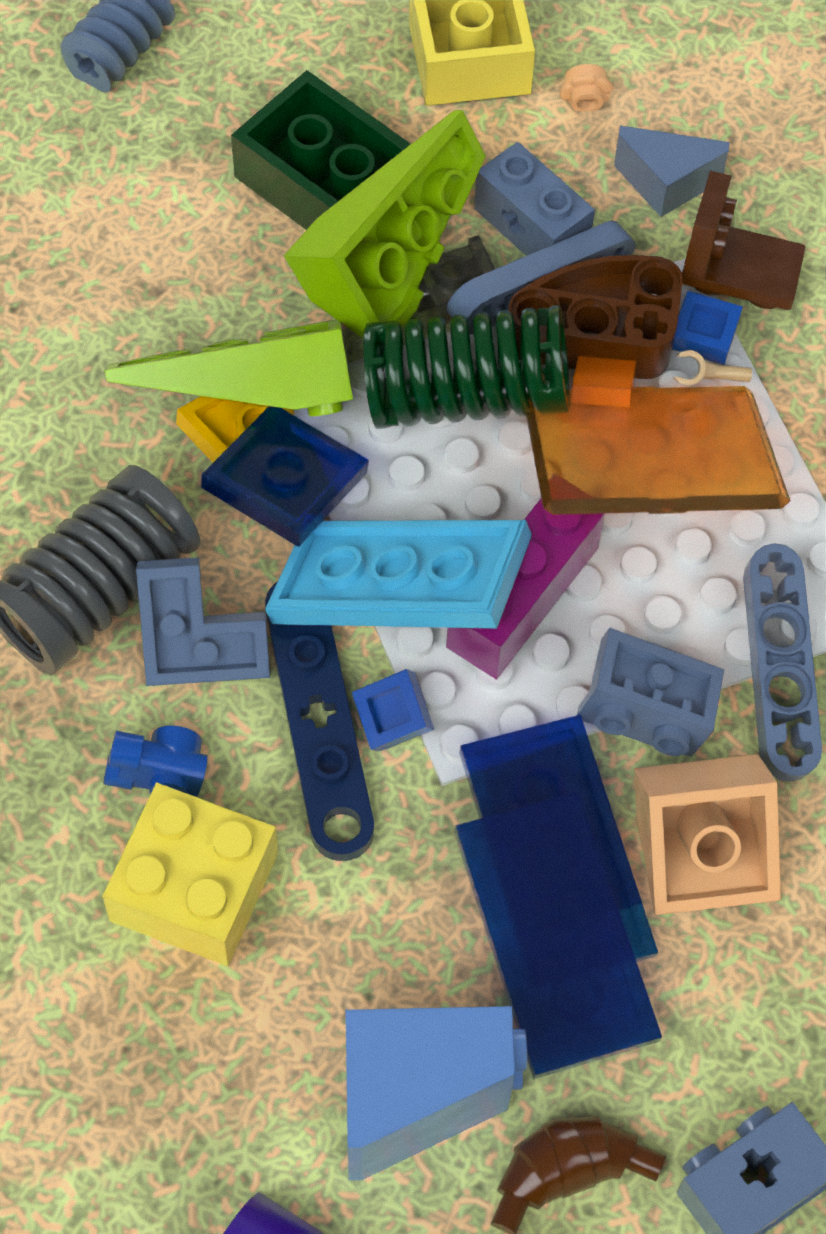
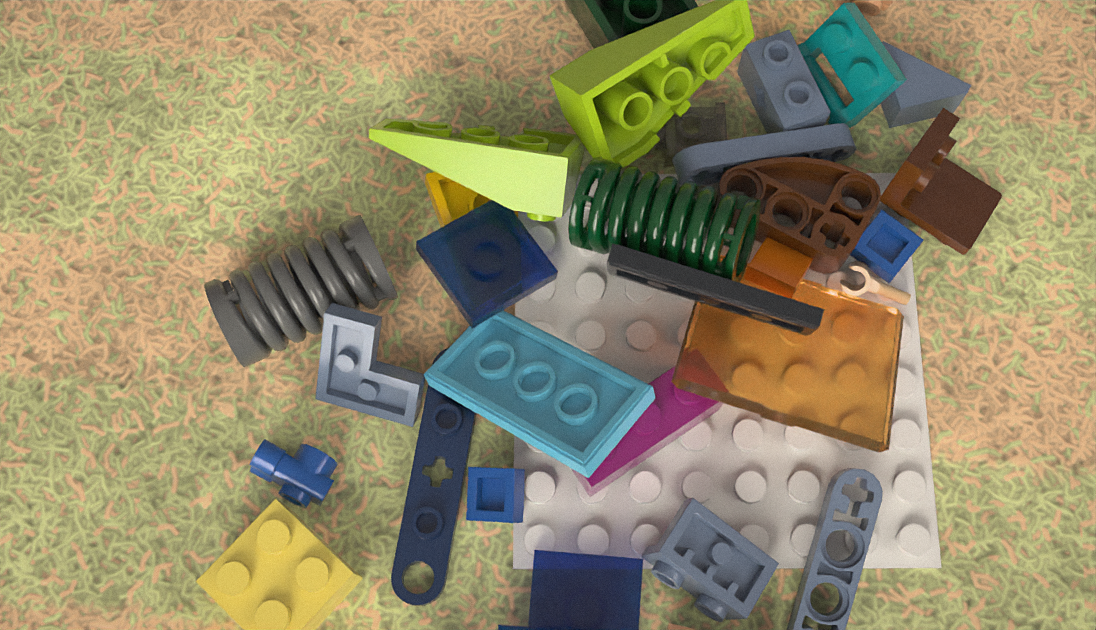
camera: 25 degrees right, 10 degrees up
none -> black tile [607,243,825,336]
none -> teal plate [797,3,907,128]

